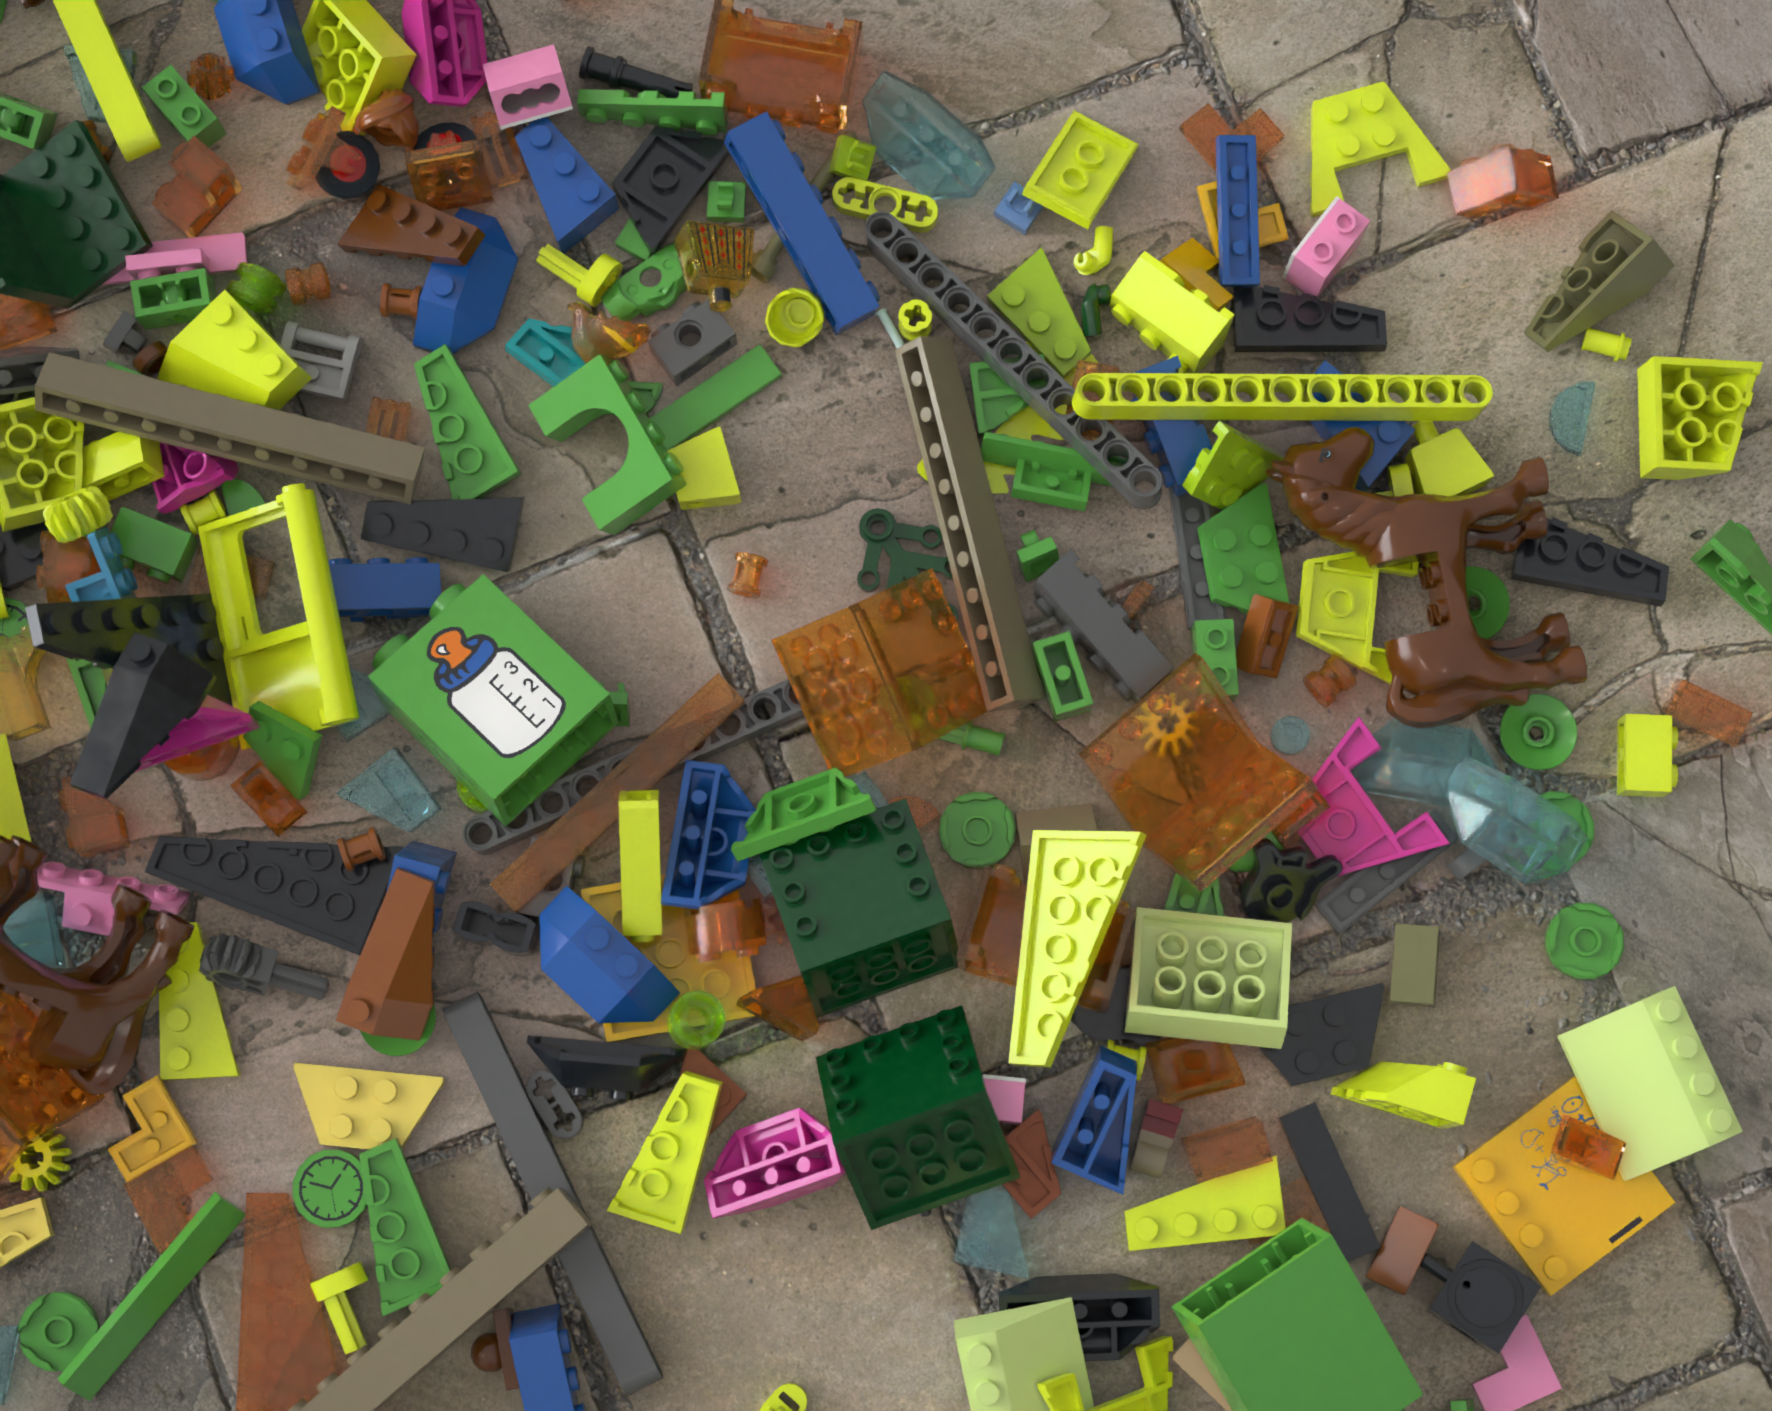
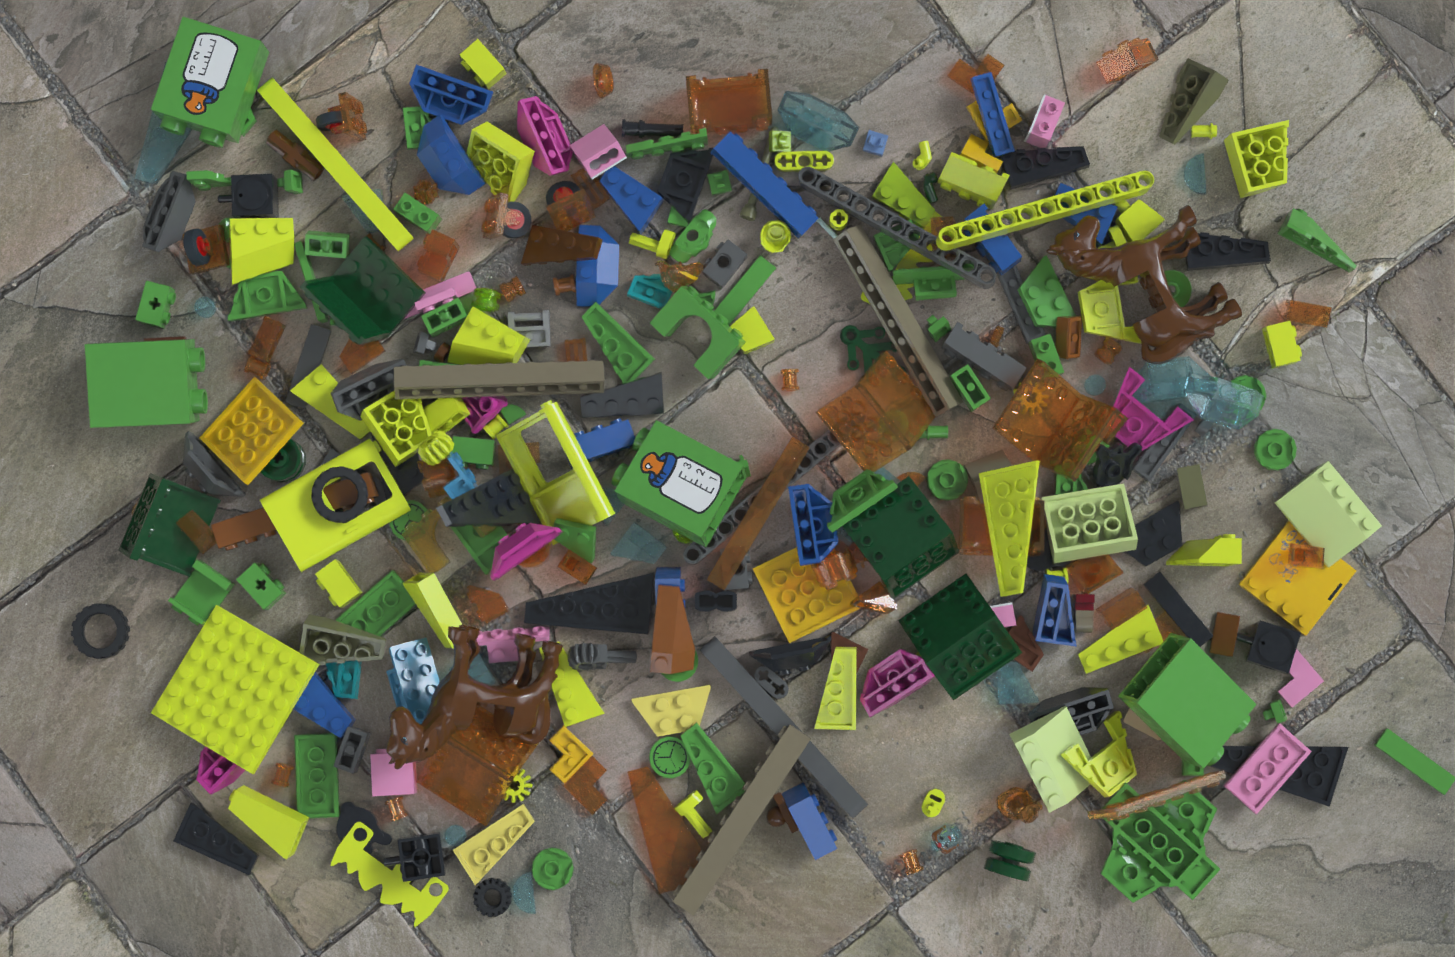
camera: 10 degrees left, 5 degrees up
bright green tile [57,1192,246,1401] -> none
black wedge [70,632,217,799] -> none
dark orange bush [337,826,386,872] -> none
dark orange hair [353,88,419,154] -> none
blue wedge [539,886,680,1023] -> none
neon yellow slope [618,790,662,942] -> none
clear neon green wheel [667,991,725,1050] -> none
clear yellow torso [674,220,754,312] -> none
neon yellow tile [1022,110,1139,230] -> none
lime wing [1182,421,1284,510] -> none
neon yellow wing [1310,81,1452,218] -> none
bright green dish [1499,694,1577,770] -> none

